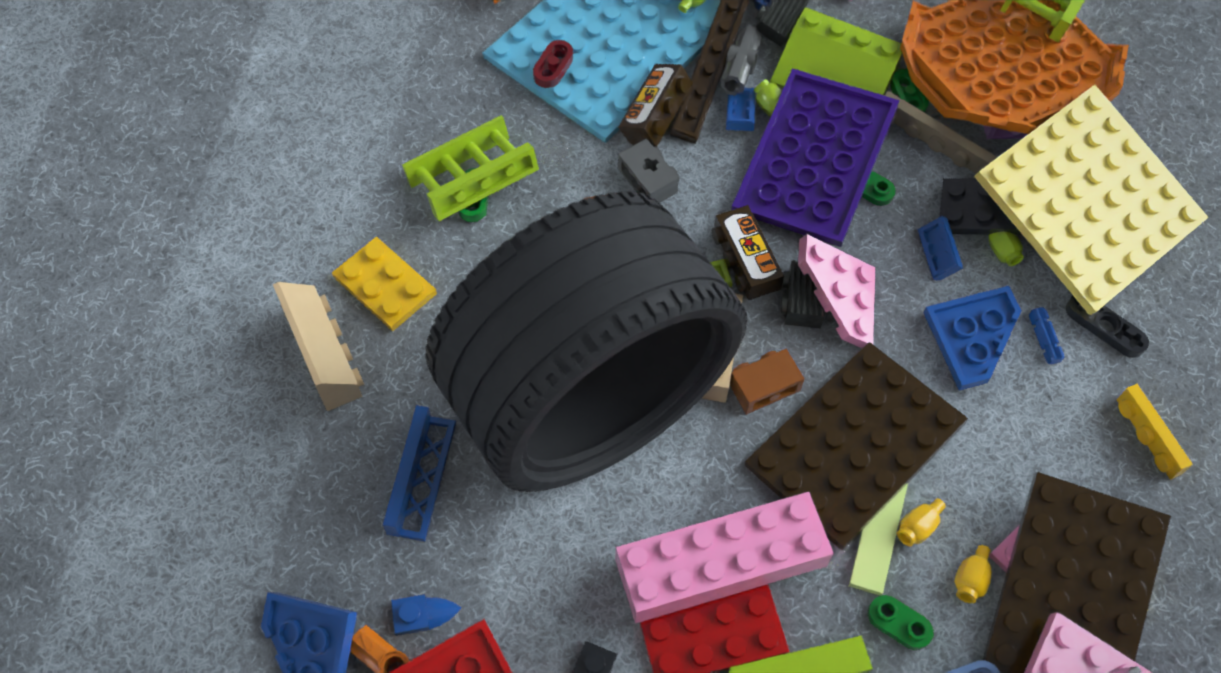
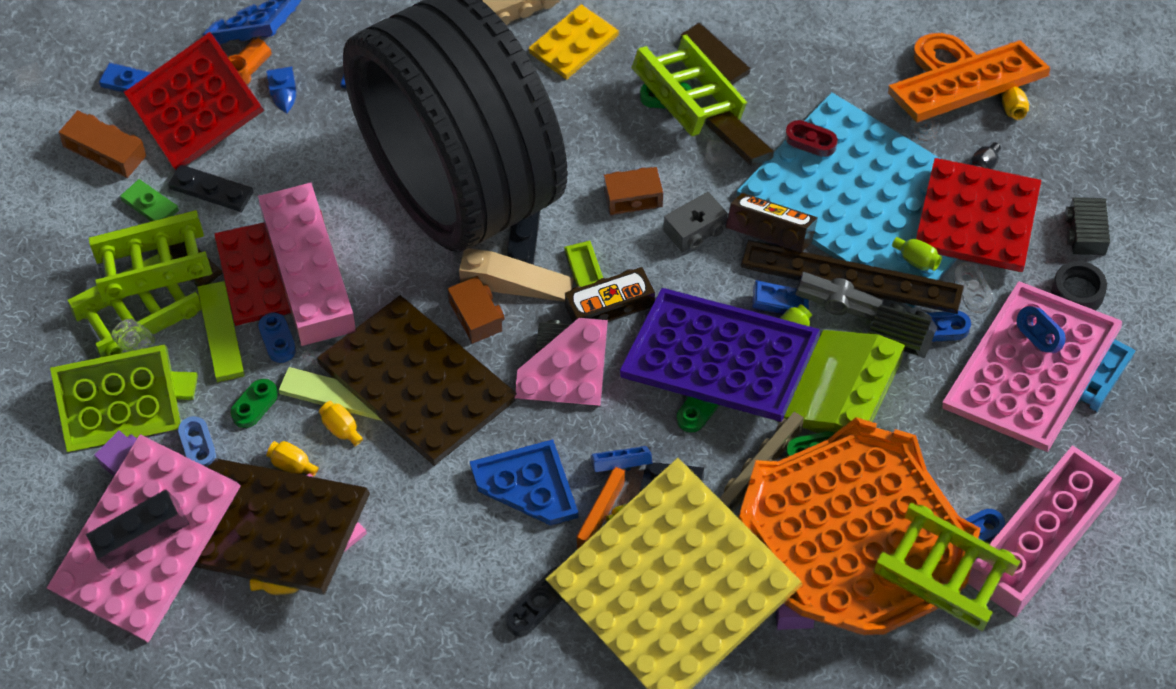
camera: 90 degrees right, 5 degrees down
blue axle [1029,307,1065,364] -> none
yellow plate [1117,384,1193,480] -> none
none -> blue plate [258,313,296,363]
none -> orange tile [577,467,625,549]
none -> dark brown tile [680,22,750,85]
none -> dark brown tile [705,111,774,167]

